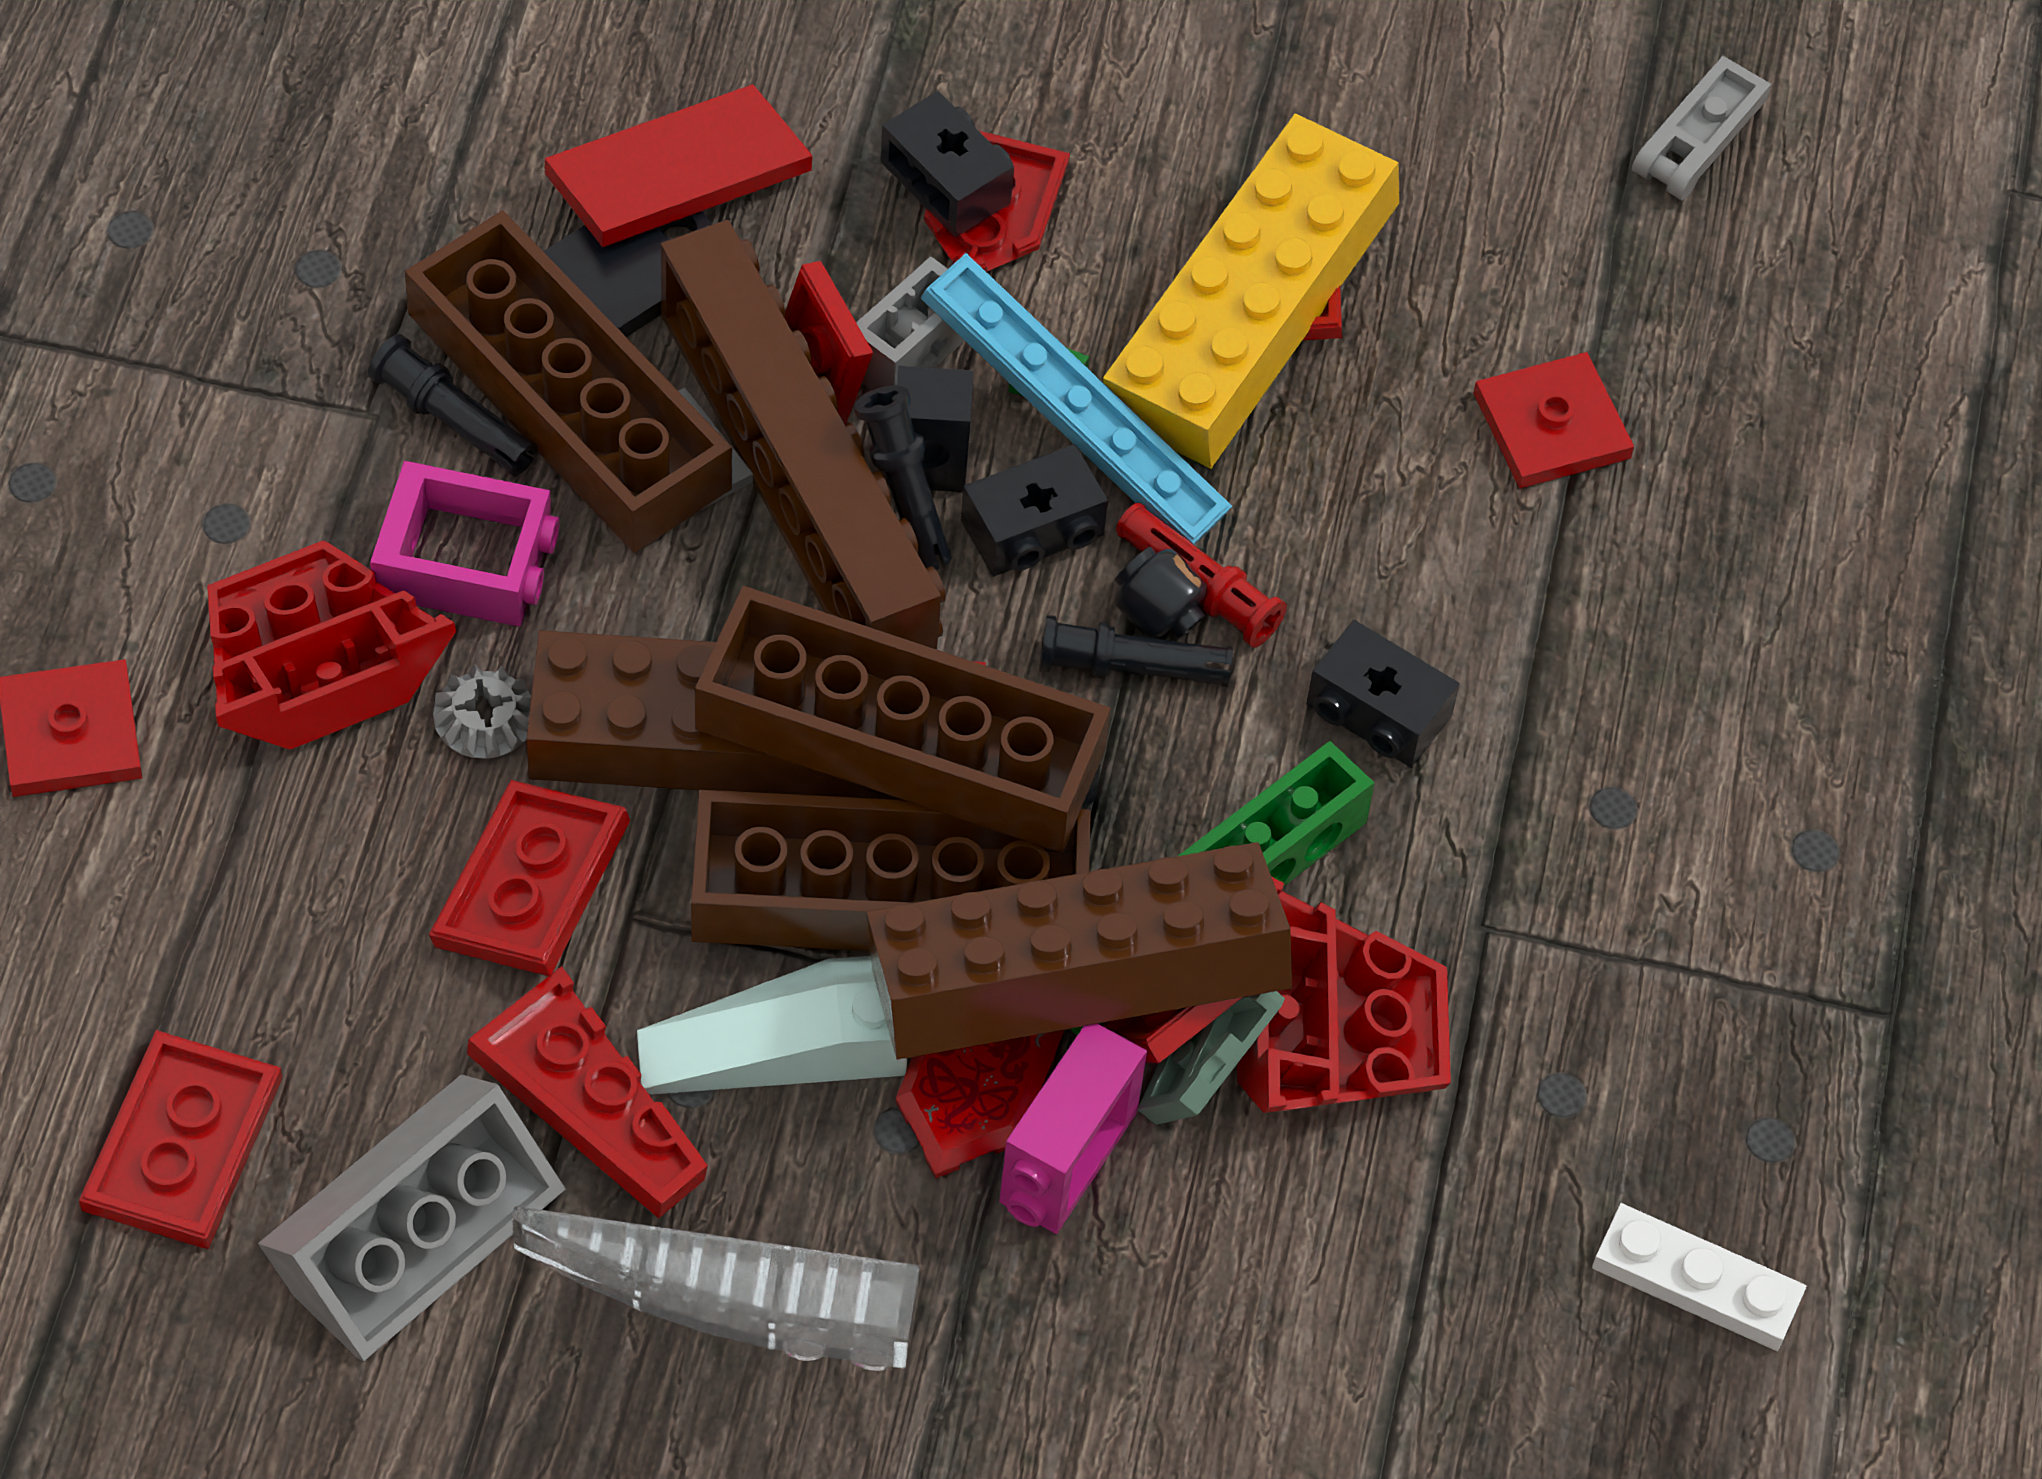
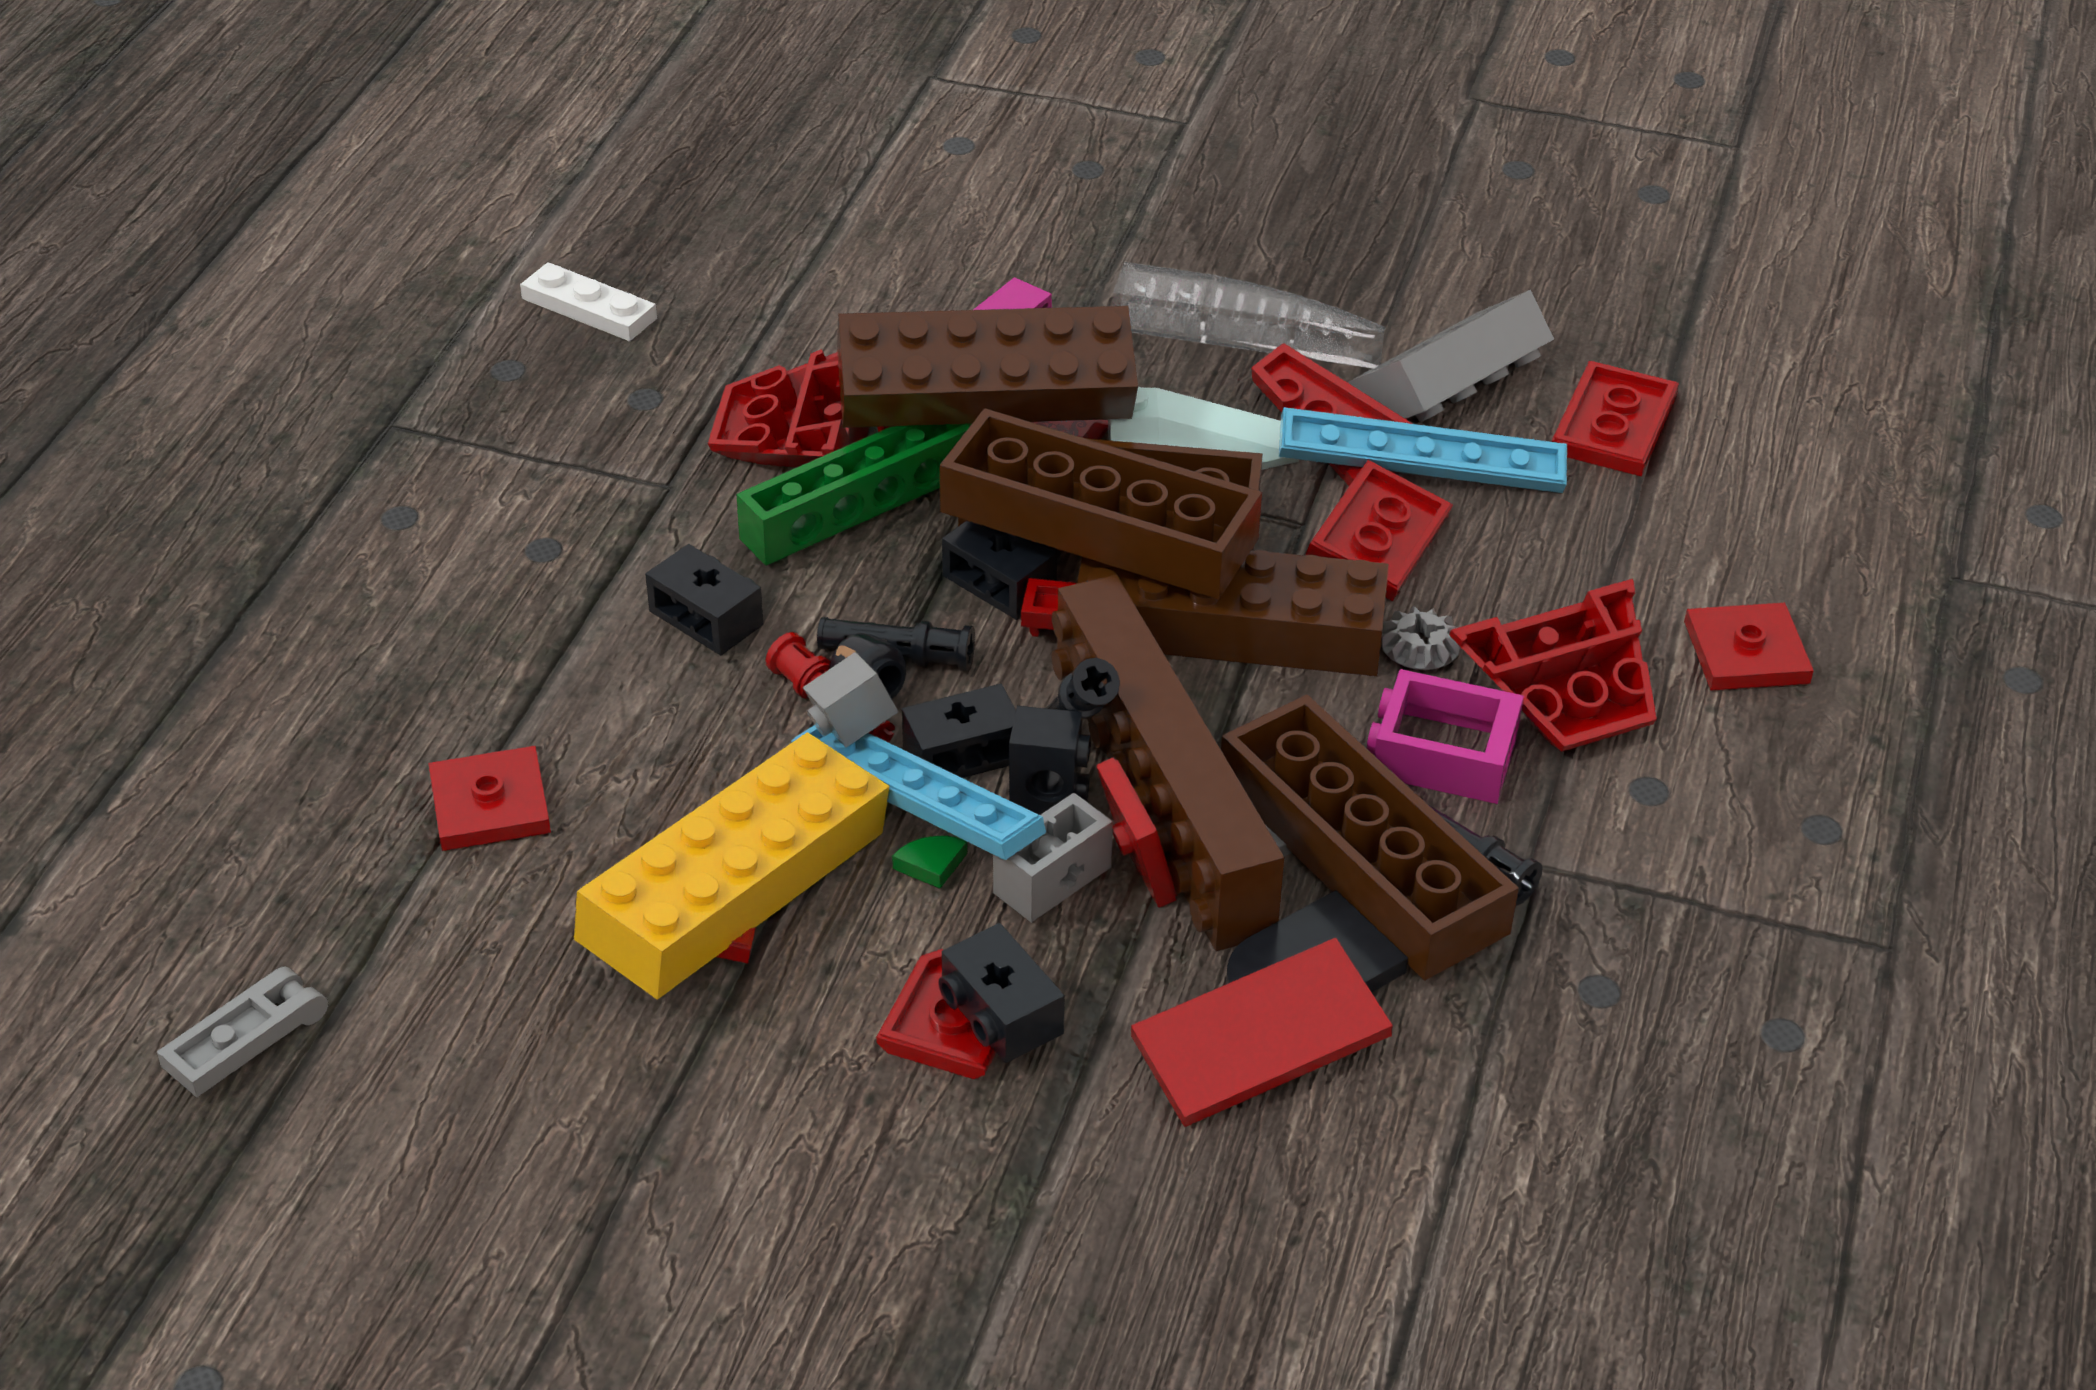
camera: 170 degrees left, 15 degrees down
none -> light grey brick [803,652,898,748]
none -> medium azure tile [1279,407,1567,493]

